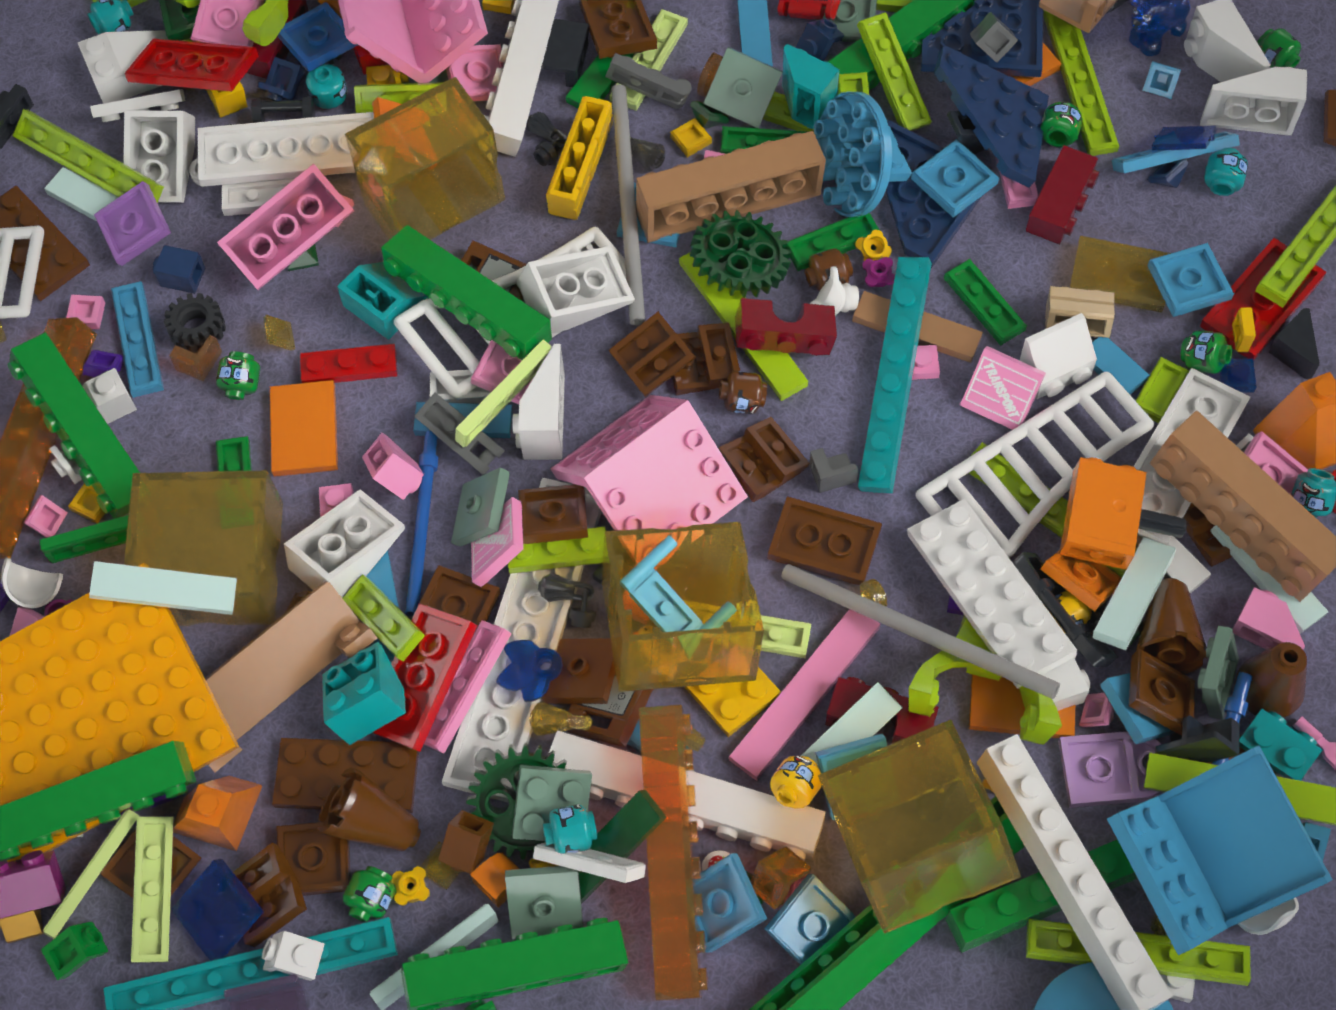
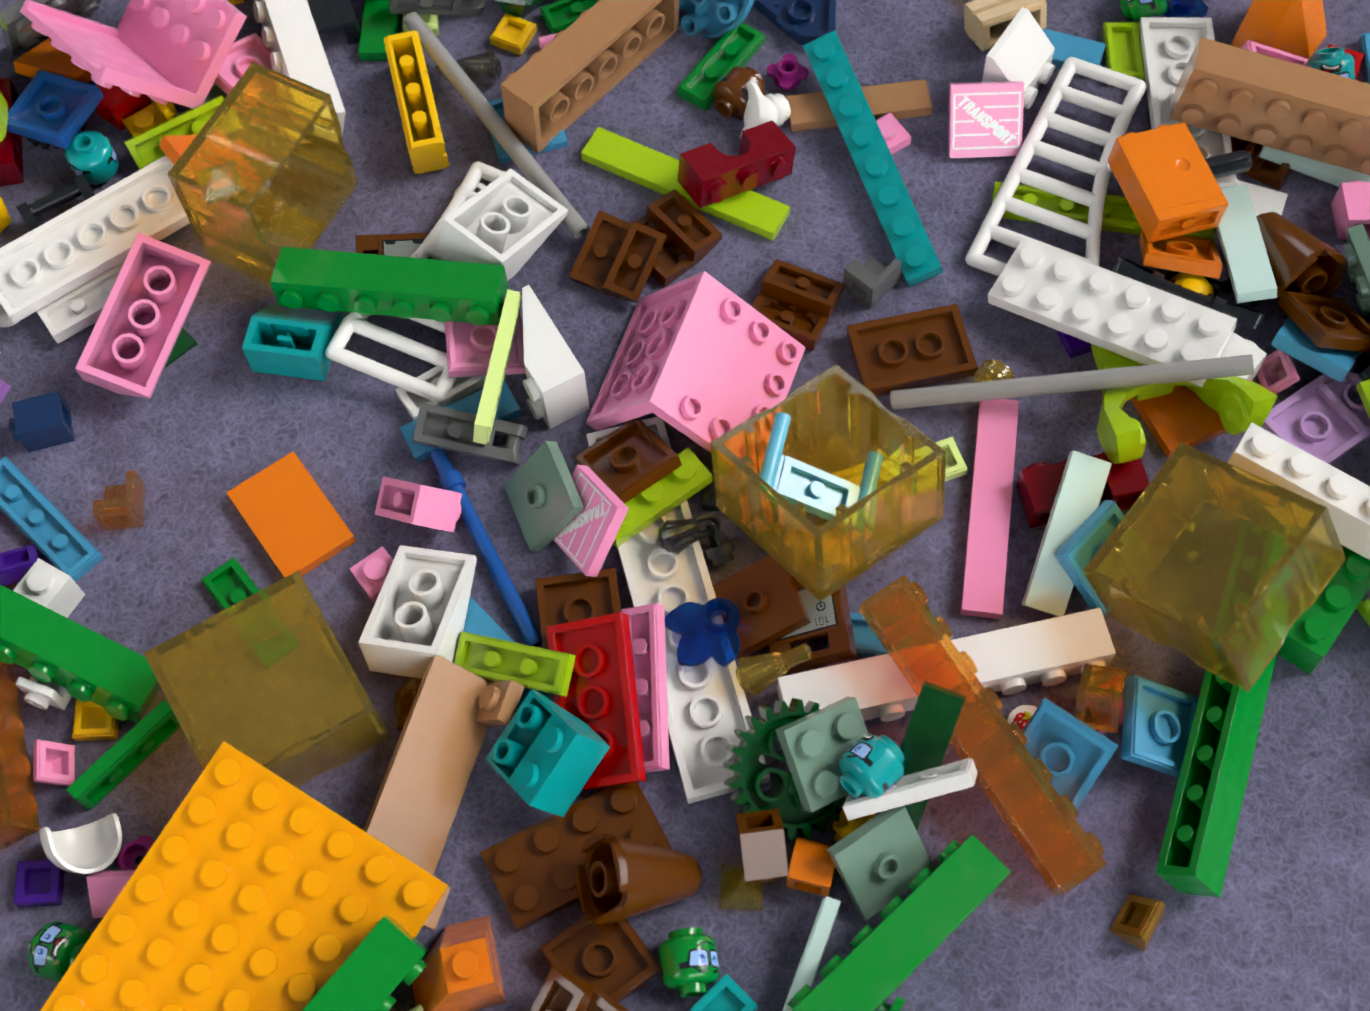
camera: 30 degrees left, 0 degrees up
light aqua tile [89,561,237,615] -> none
black tyre [164,293,226,353] -> none
green head [216,351,261,400] -> none
dark blue bracket [257,57,305,101] -> none
clear yellow slope [263,315,295,351] -> none
red plate [300,343,398,383] -> none
yellow plate [392,866,430,906] -> none
black piece [527,112,567,166] -> none
yellow plate [684,643,781,737] -> none
dark green gear [690,210,791,298] -> none
reddish brown head [718,371,767,414] -> none
yellow head [770,756,823,809] -> none
yellow plate [855,230,892,261] -> none
green tile [944,259,1027,346] -> none

